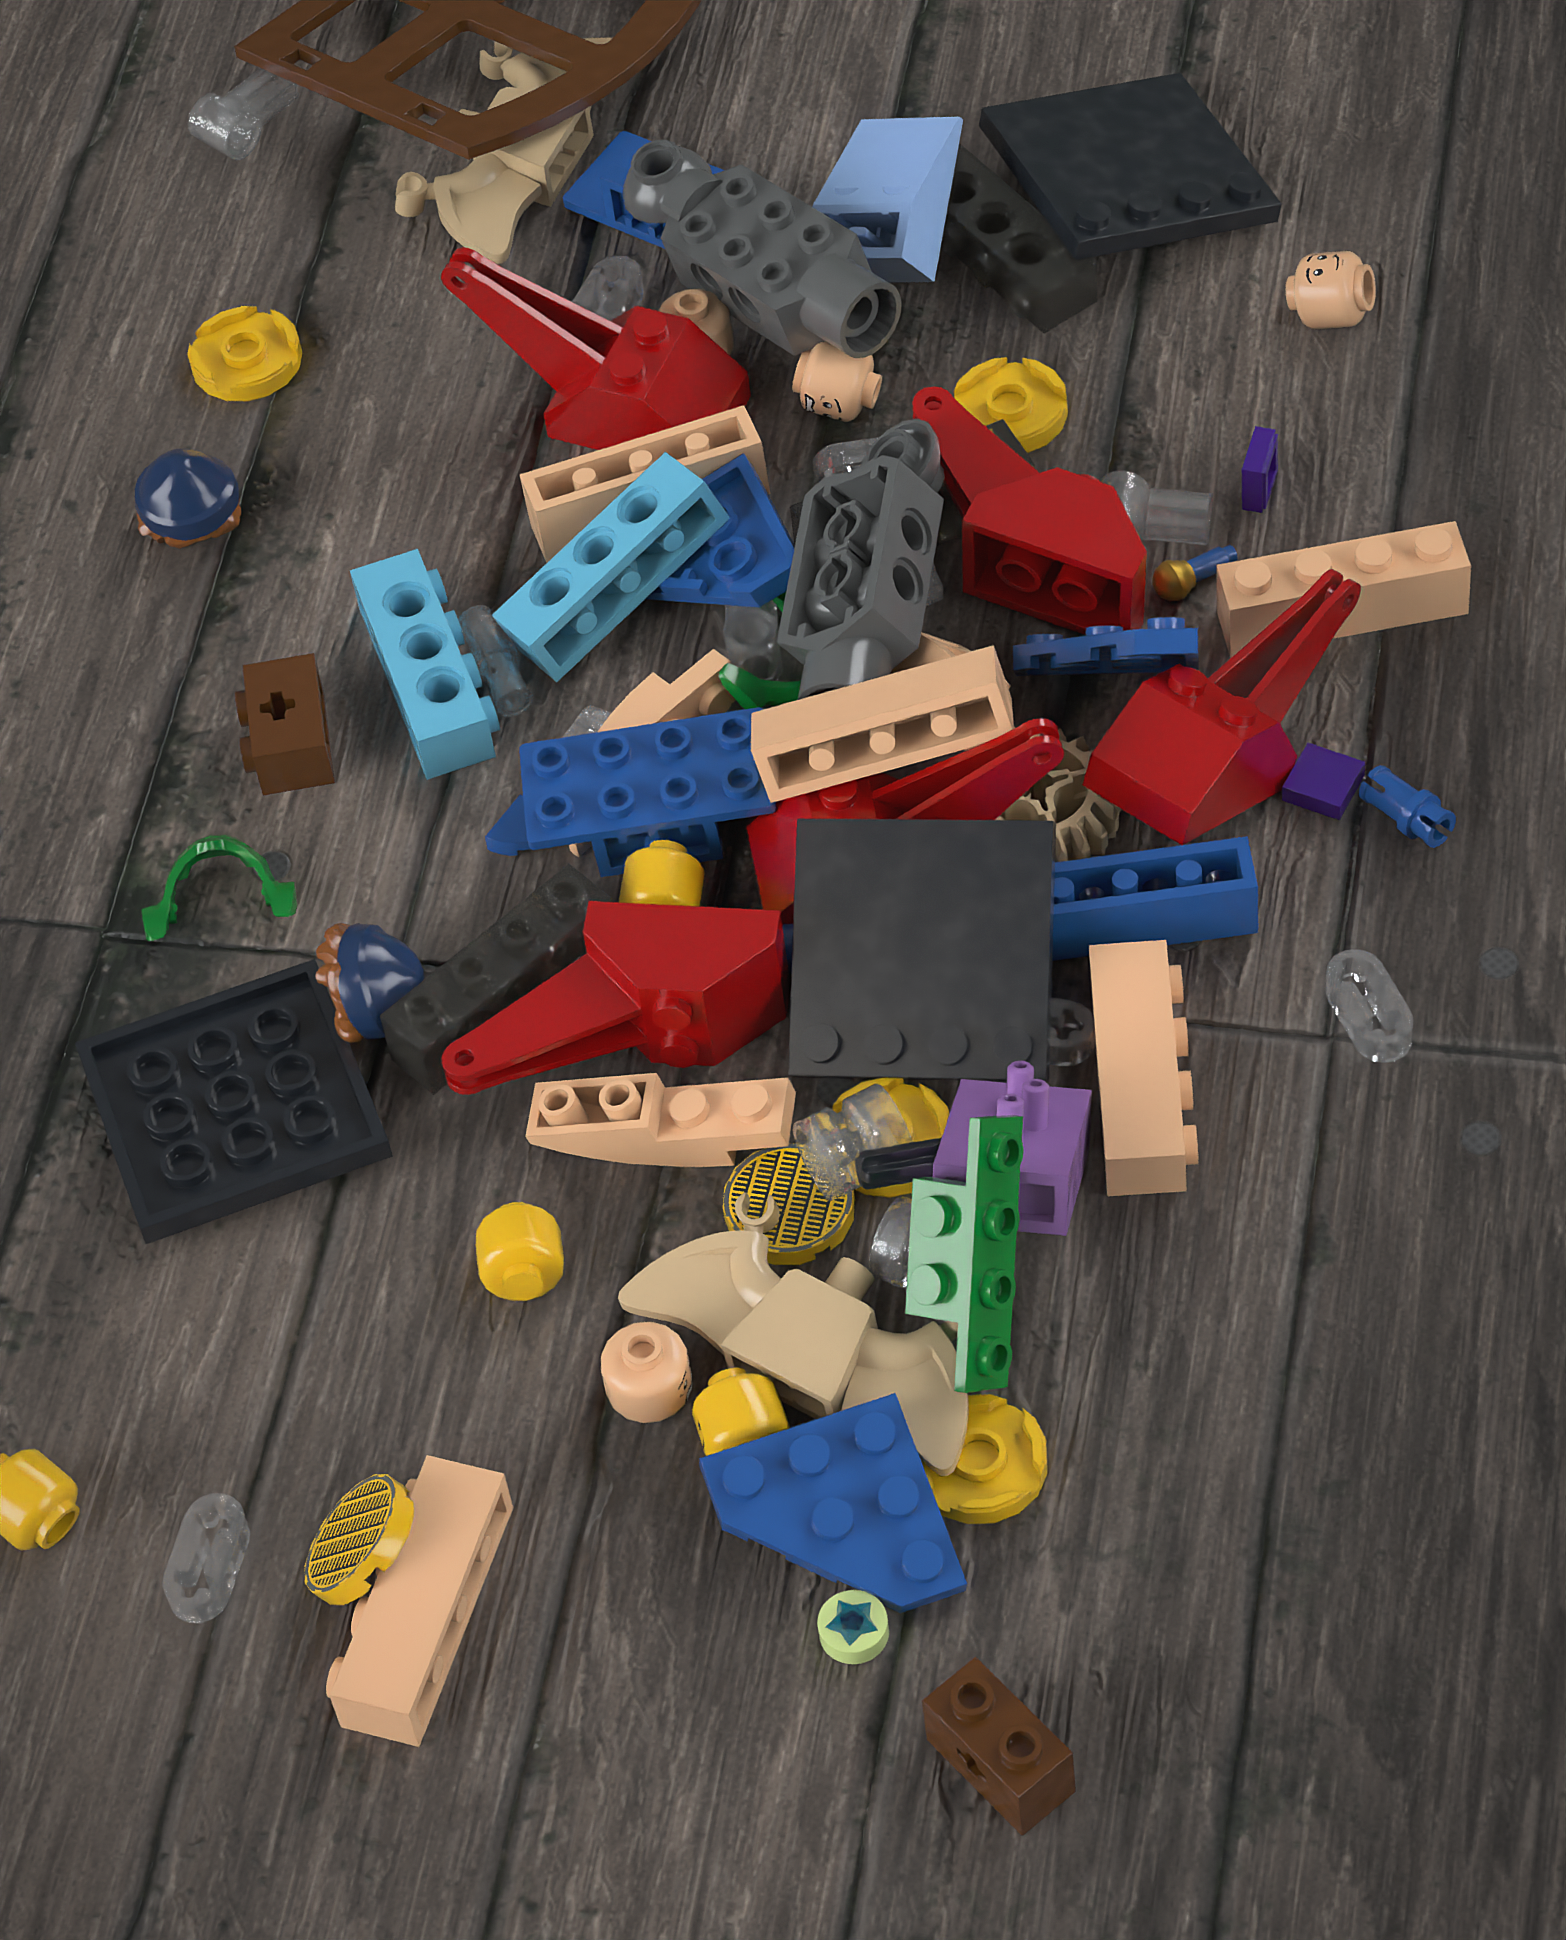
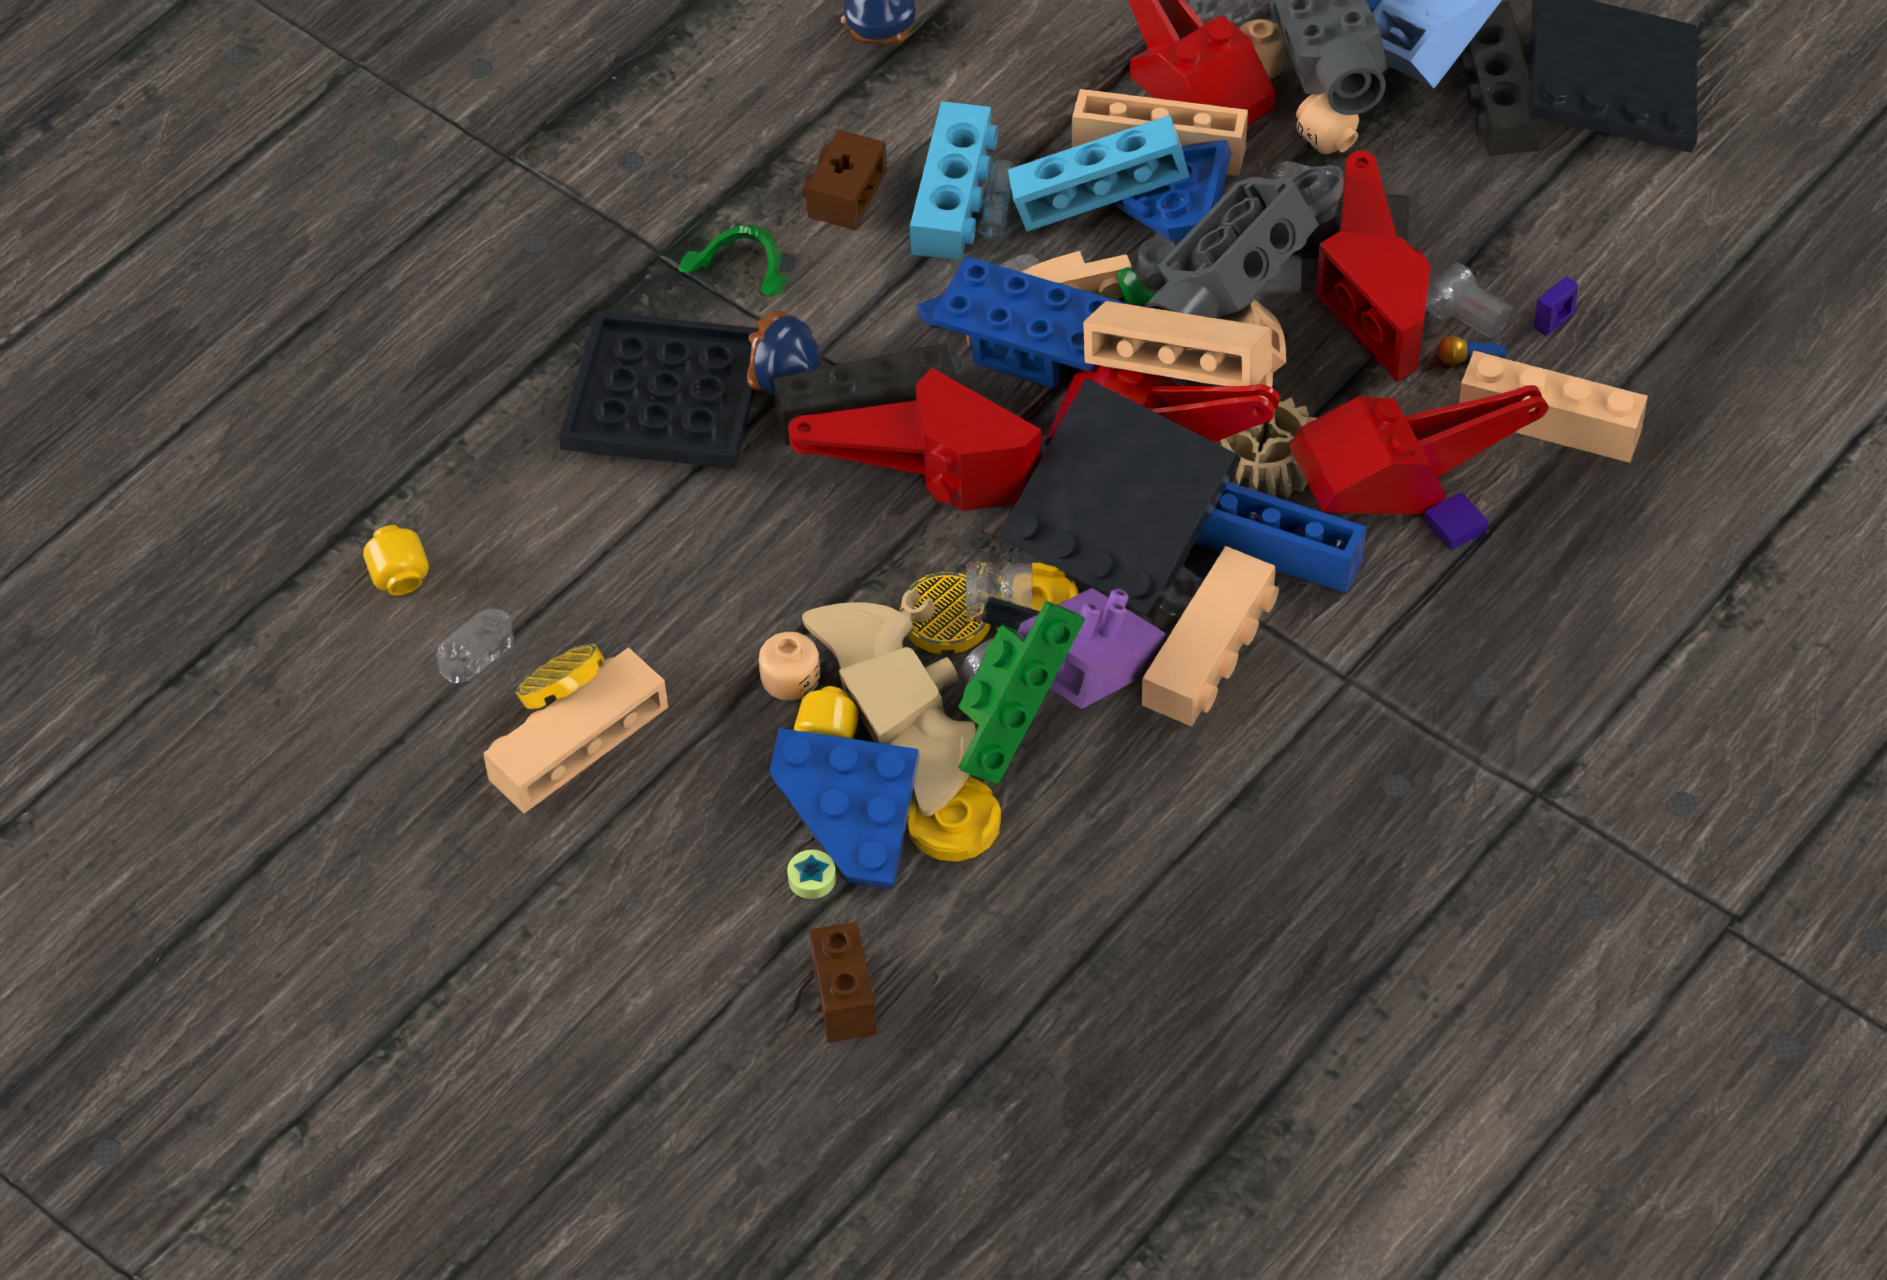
camera: 25 degrees right, 0 degrees up
yellow head [476,1202,564,1301] -> none
light nougat slope [525,1073,796,1167] -> none
yellow head [619,840,705,907] -> none
yellow tile [954,357,1068,454] -> none
blue plate [1013,617,1199,676] -> none
light nougat head [1286,251,1376,329] -> none
clear beam [1326,949,1413,1063] -> none
blue pin [1359,765,1456,848] -> none

